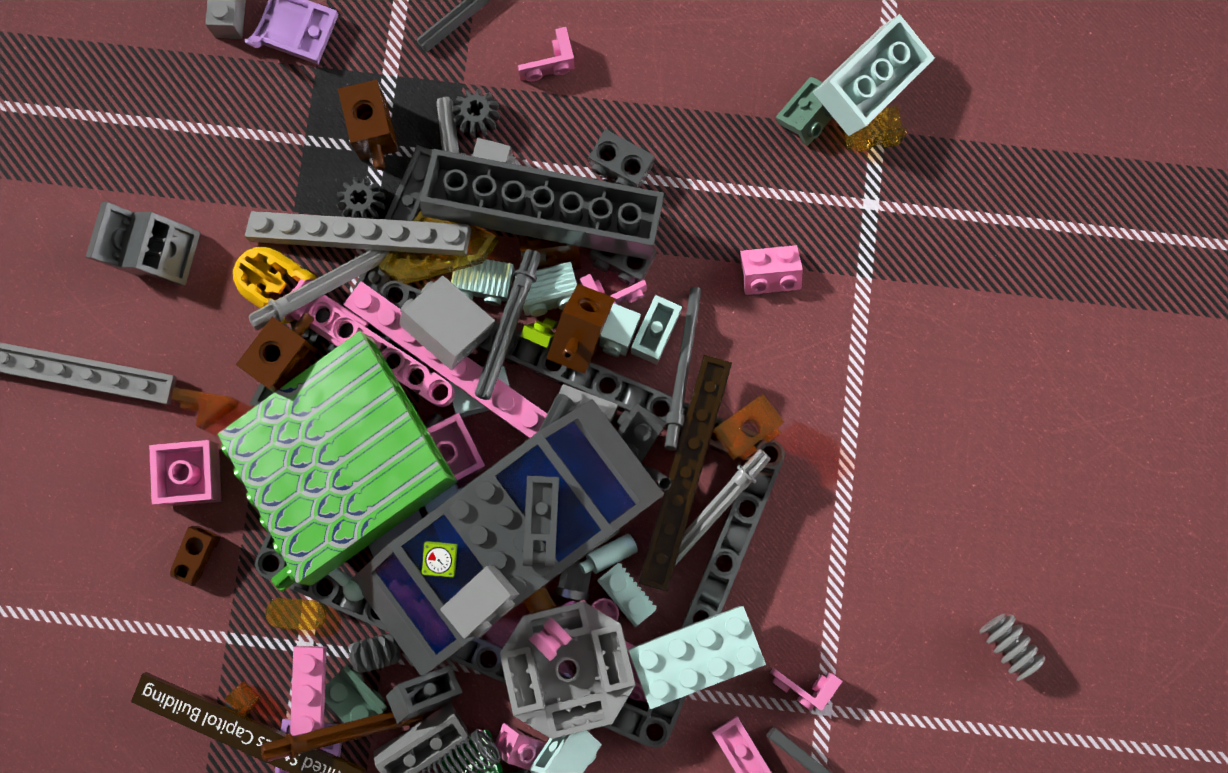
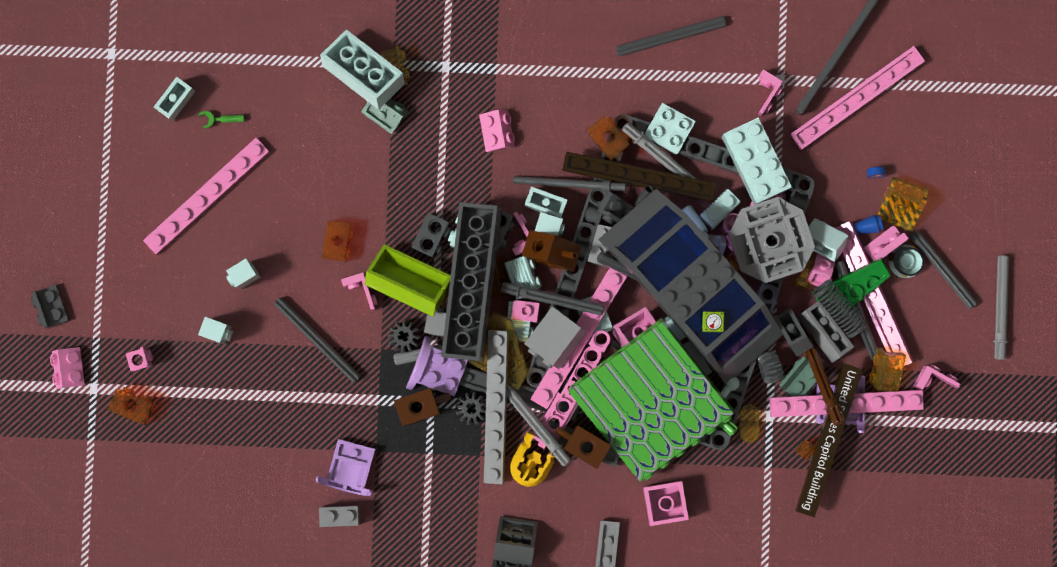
camera: 90 degrees left, 5 degrees up
reddish brown leg [170,526,222,586] -> none
clear orange slope [172,388,239,430] -> none
light grey brick [440,565,519,639] -> none
lime plate [520,318,558,348] -> none
dark grey plate [522,476,559,567] -> none
bright pink wheel [529,617,572,661] -> none
none -> clear orange brick [321,220,354,263]
none -> lime piece [364,244,451,317]
none -> lavender piece [406,335,468,396]
none -> bright pink bracket [511,300,540,323]
none -> dark grey axle [616,16,726,56]
none -> light aqua bracket [644,103,696,154]
none -> clear yellow piece [794,260,814,289]

